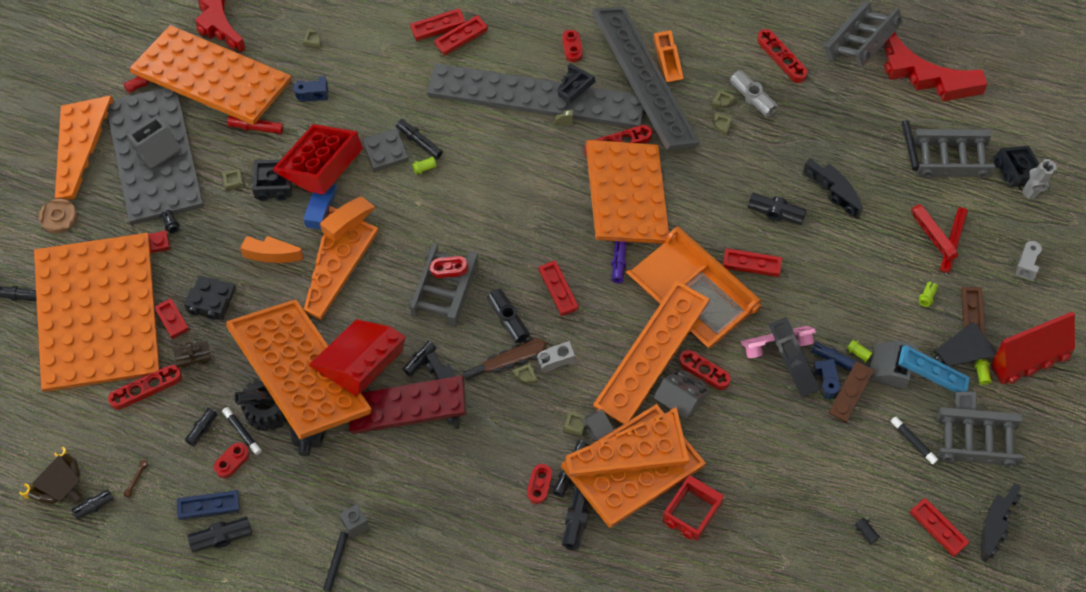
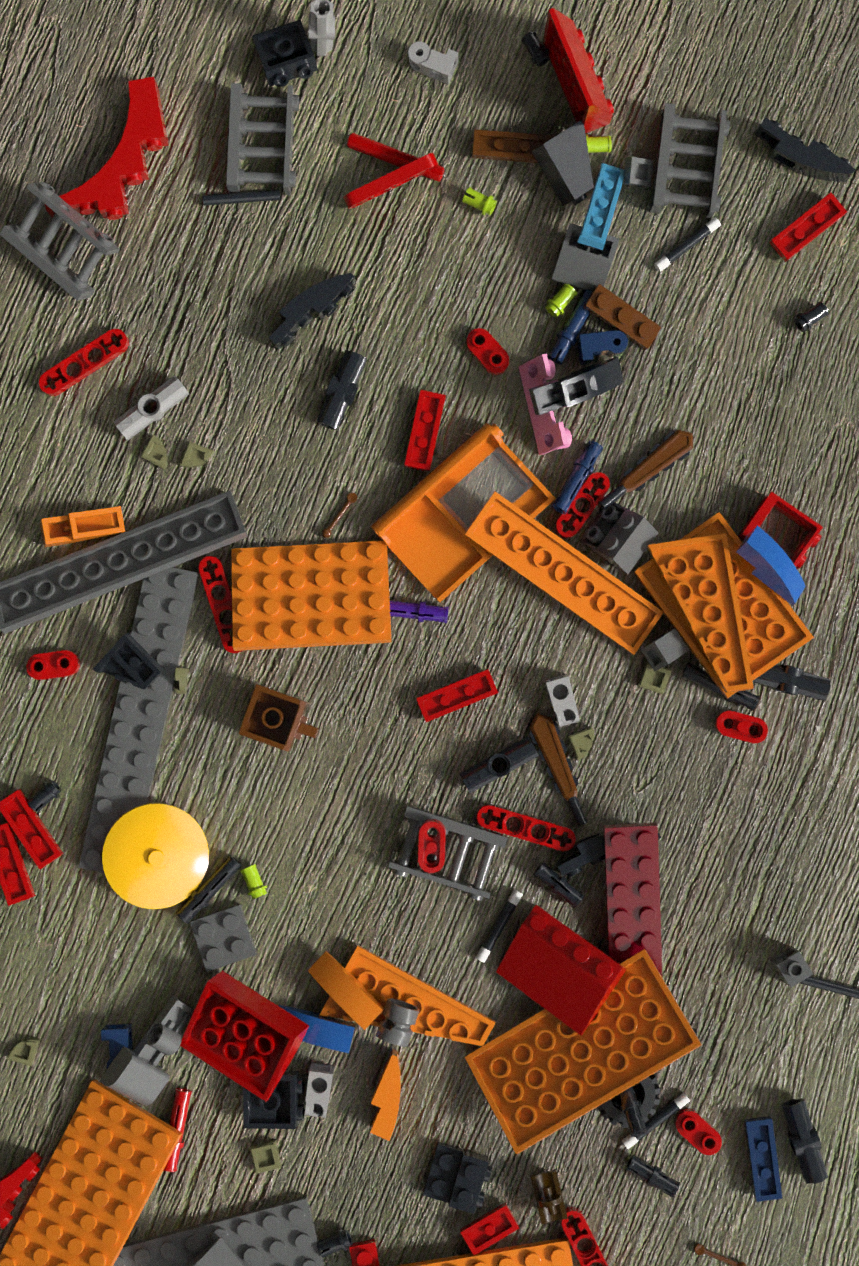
camera: 90 degrees left, 25 degrees up
none -> black pin [27,780,62,813]
none -> dark grey plate [100,996,194,1106]
none -> yellow dish [102,803,209,909]
none -> reddish brown hinge [238,684,319,752]
none -> light grey leg [305,1063,335,1118]
none -> reddish brown hinge [321,493,358,538]
none -> dark grey wheel [376,998,420,1047]
none -> red plate [466,328,509,375]
none -> black bar [475,889,523,963]
none -> red beam [477,805,576,851]
none -> dark blue pin [551,440,603,514]
none -> reddish brown sword [598,430,693,510]
none -> blue slope [736,525,806,606]

